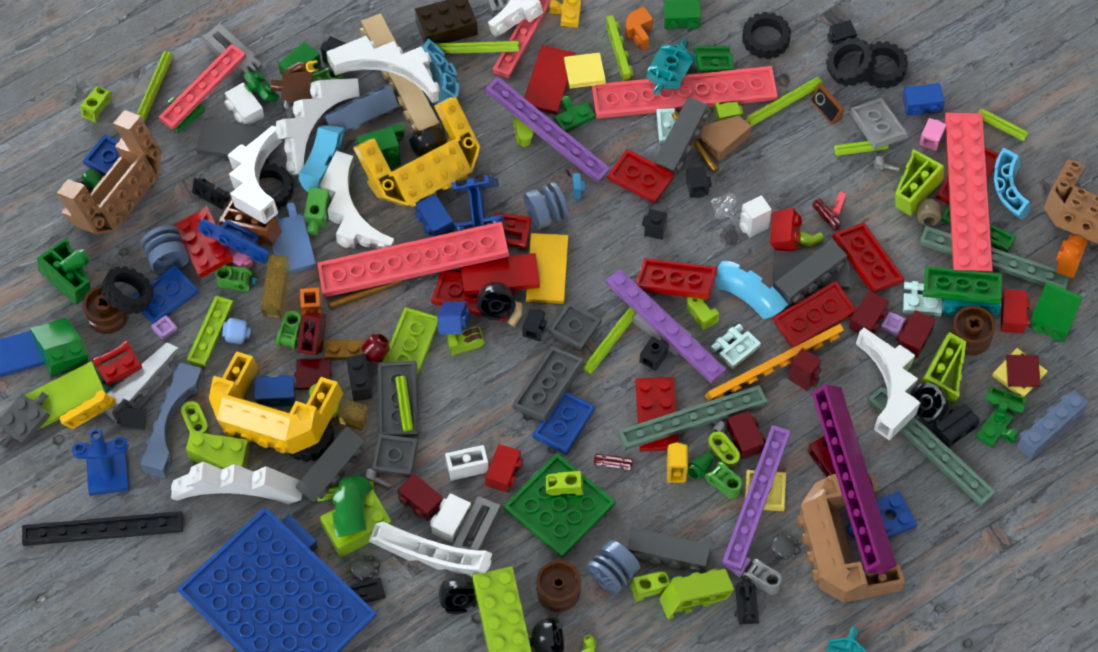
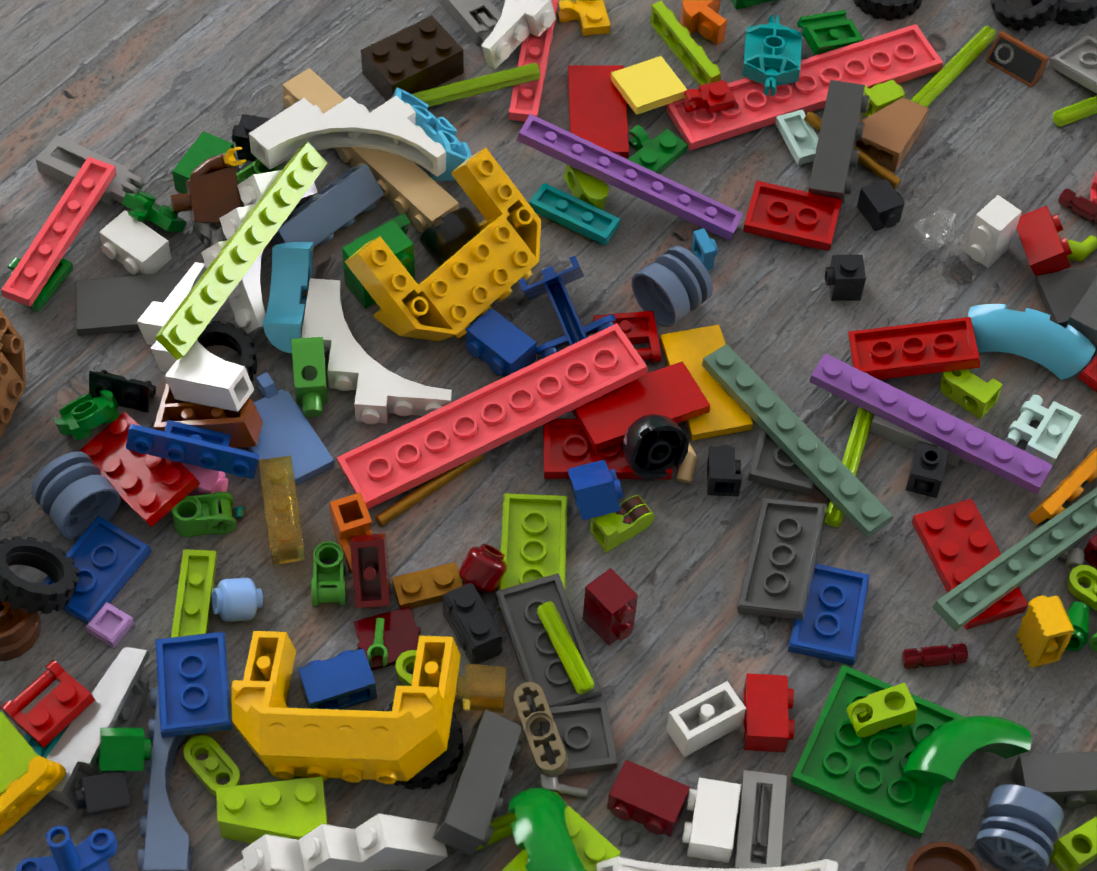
camera: 20 degrees left, 5 degrees down
none -> green plate [54,390,119,440]
none -> green brick [98,728,151,771]
none -> plate [155,142,328,360]
none -> blue tile [155,632,232,738]
none -> bright green hand [367,618,388,668]
none -> dark tan beam [513,682,568,777]
none -> teal plate [529,183,621,246]
none -> dark red brick [583,568,638,646]
none -> red plate [682,80,736,114]
none -> sand green plate [702,344,893,538]
none -> green brick [903,716,1032,788]

